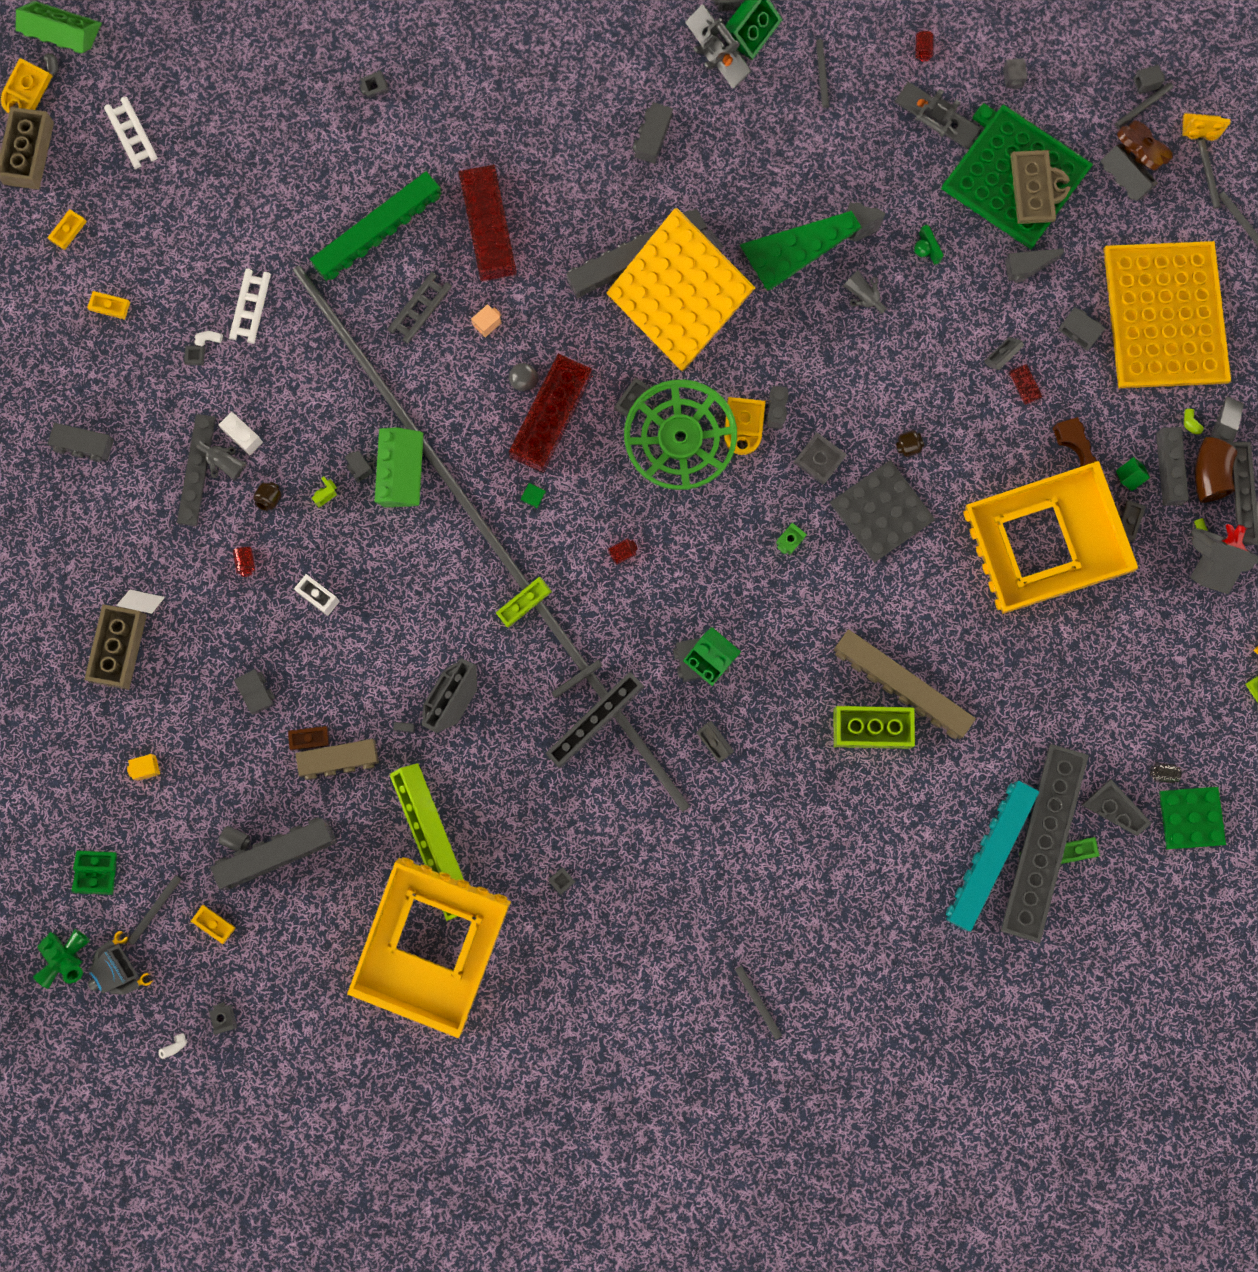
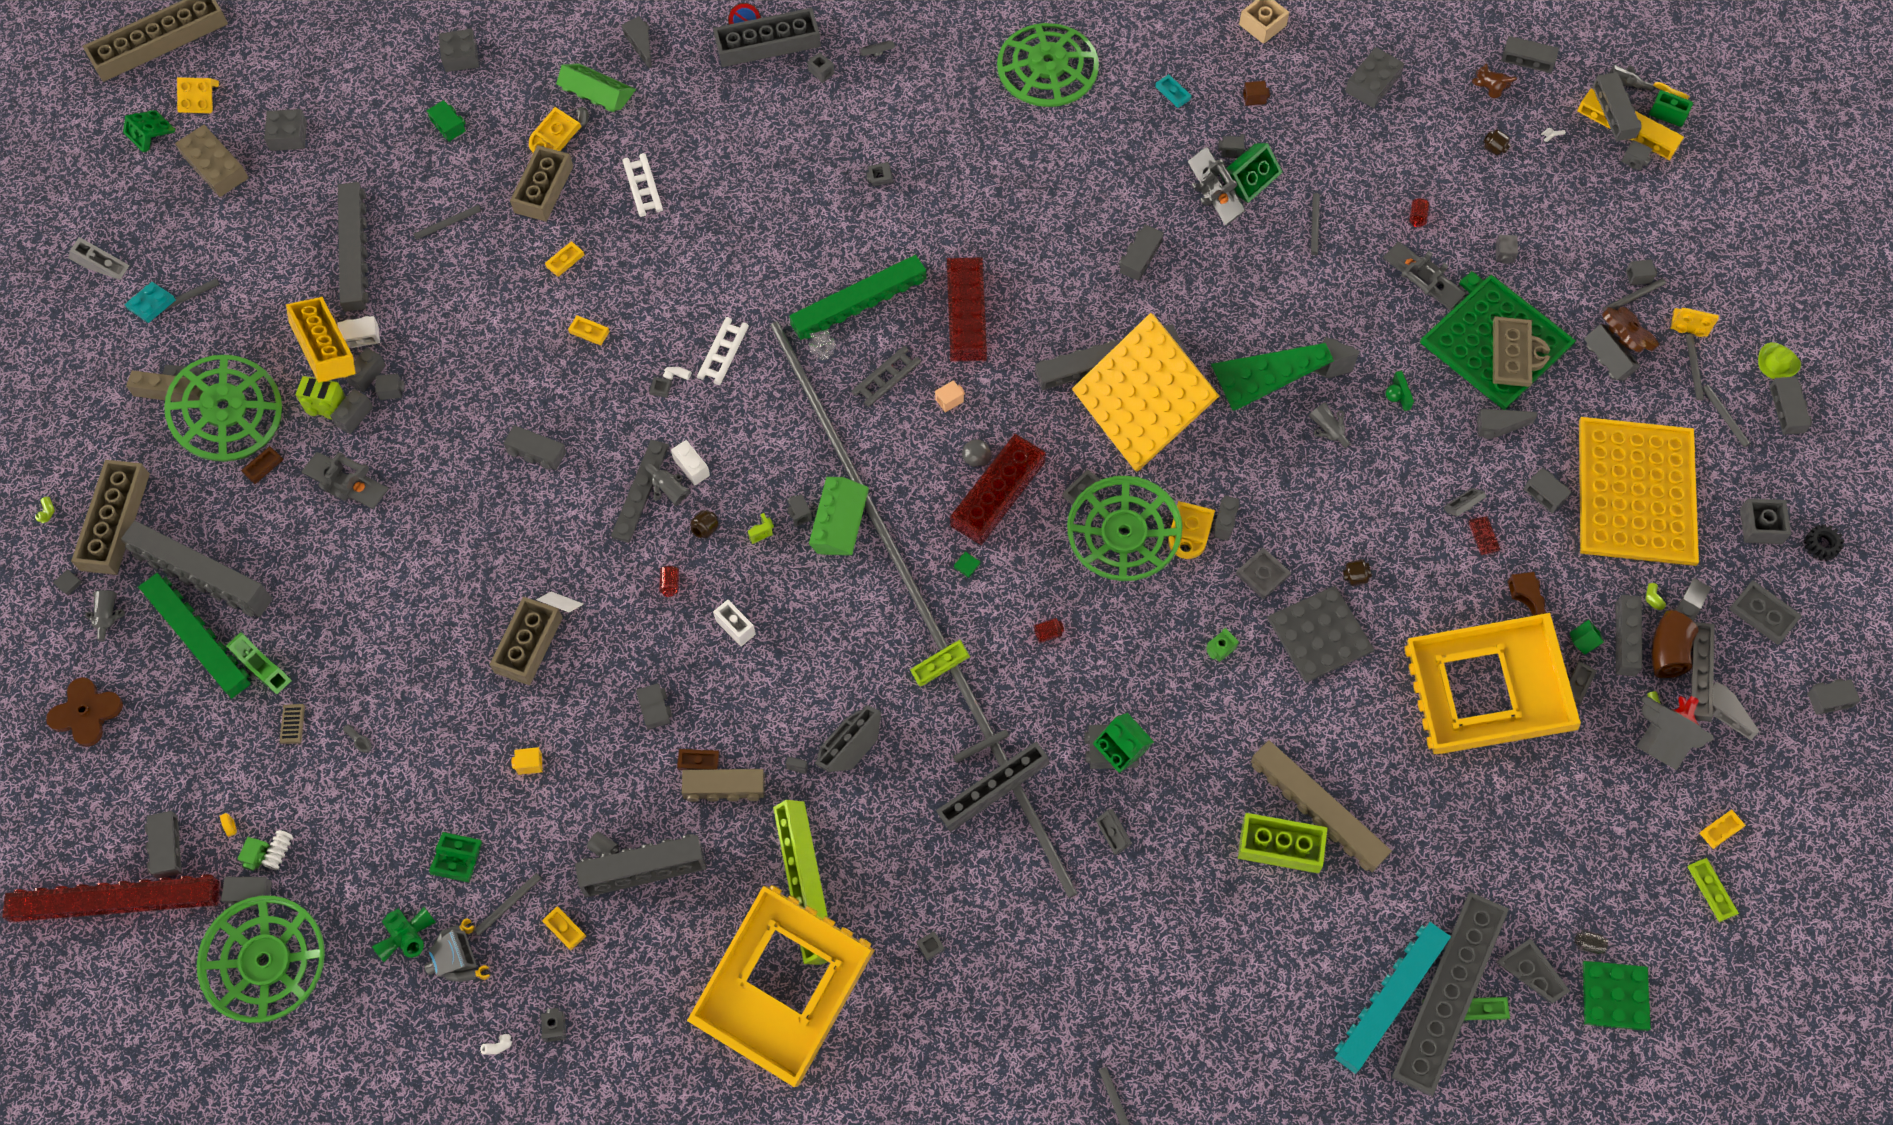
camera: 15 degrees right, 15 degrees down
none -> clear brick [809,330,836,360]

